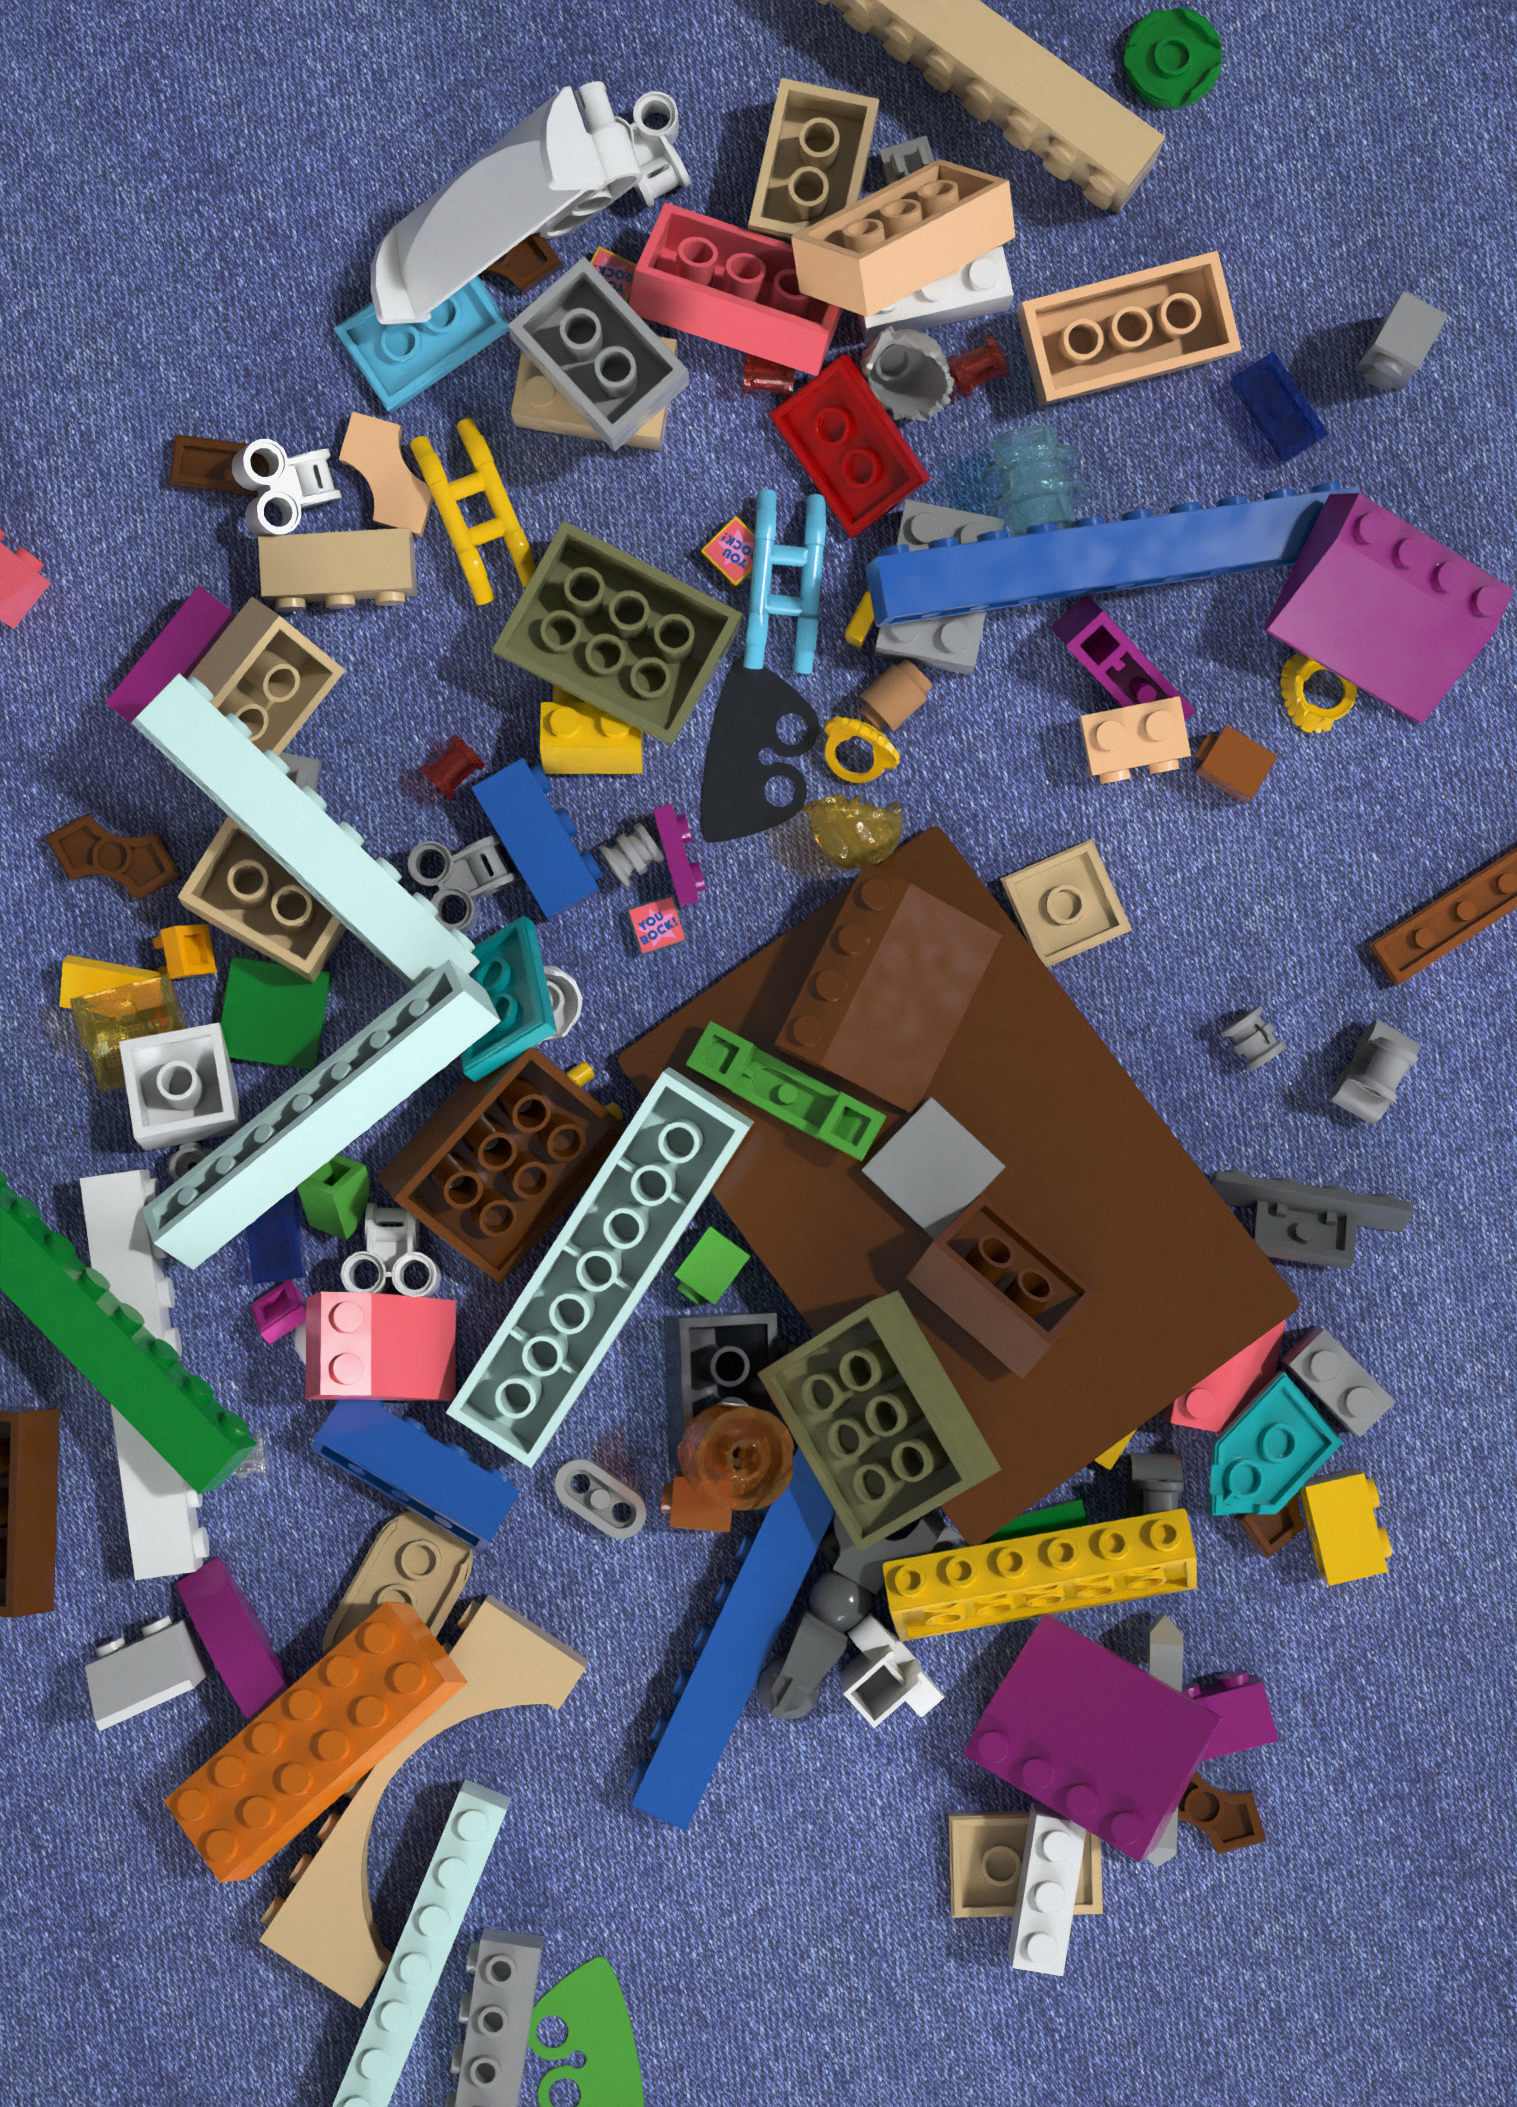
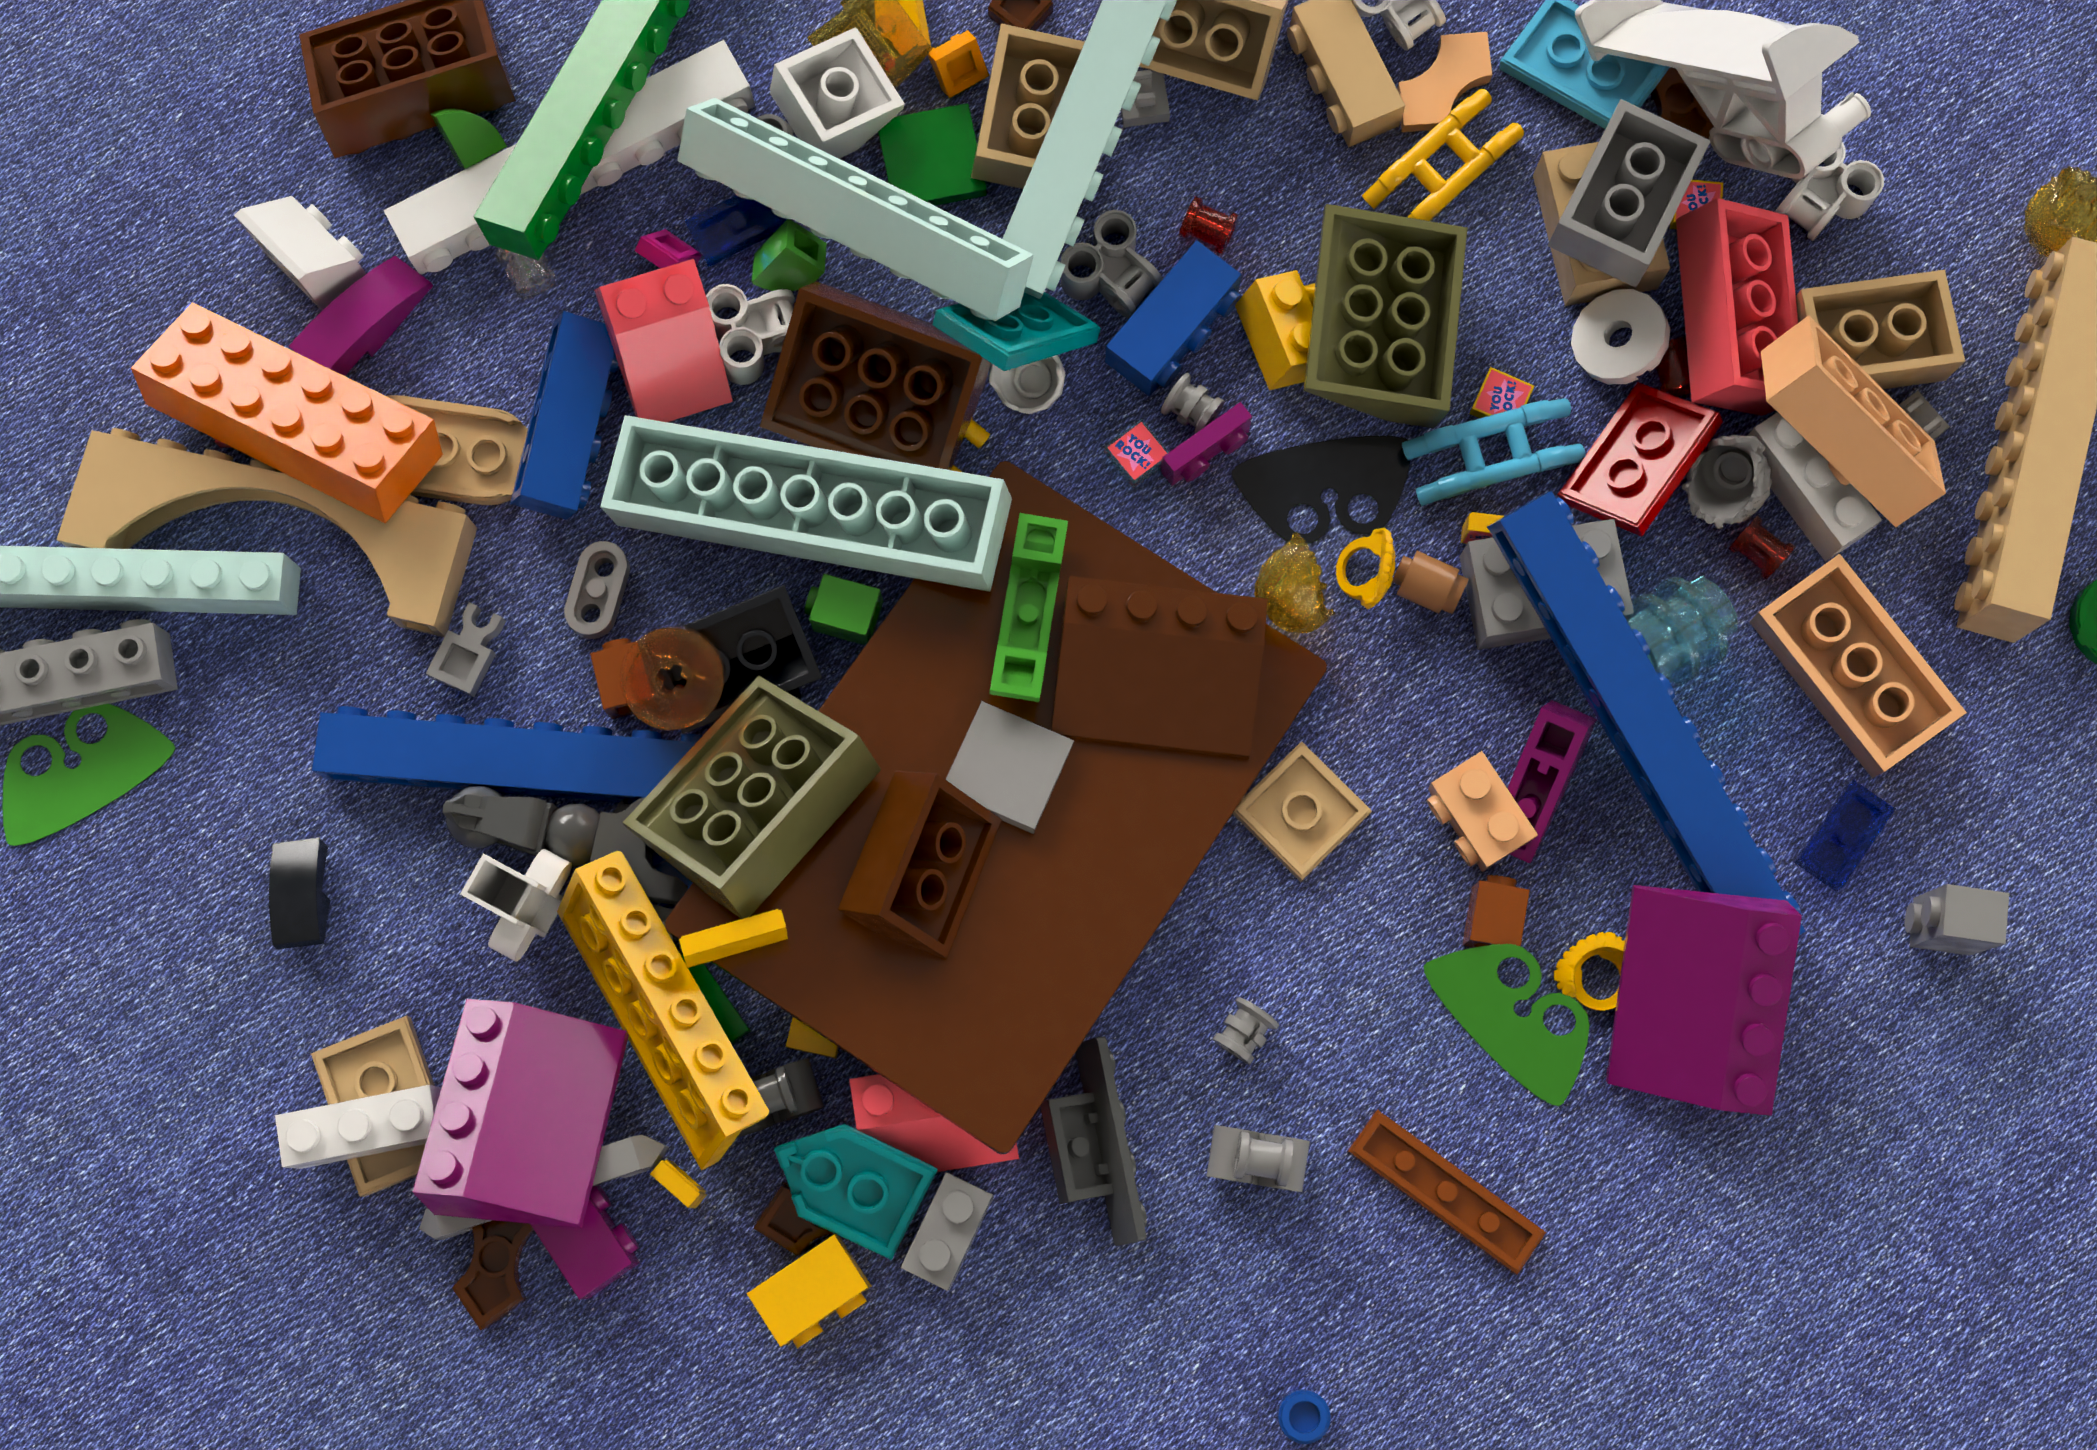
camera: 70 degrees right, 10 degrees down
none -> black slope [269,837,330,950]
none -> light grey plate [426,602,506,697]
none -> bright green brick [430,109,507,169]
none -> yellow tile [650,1160,707,1209]
none -> yellow tile [679,909,788,968]
none -> bright green piece [1424,944,1590,1106]
none -> white tile [1571,289,1670,385]

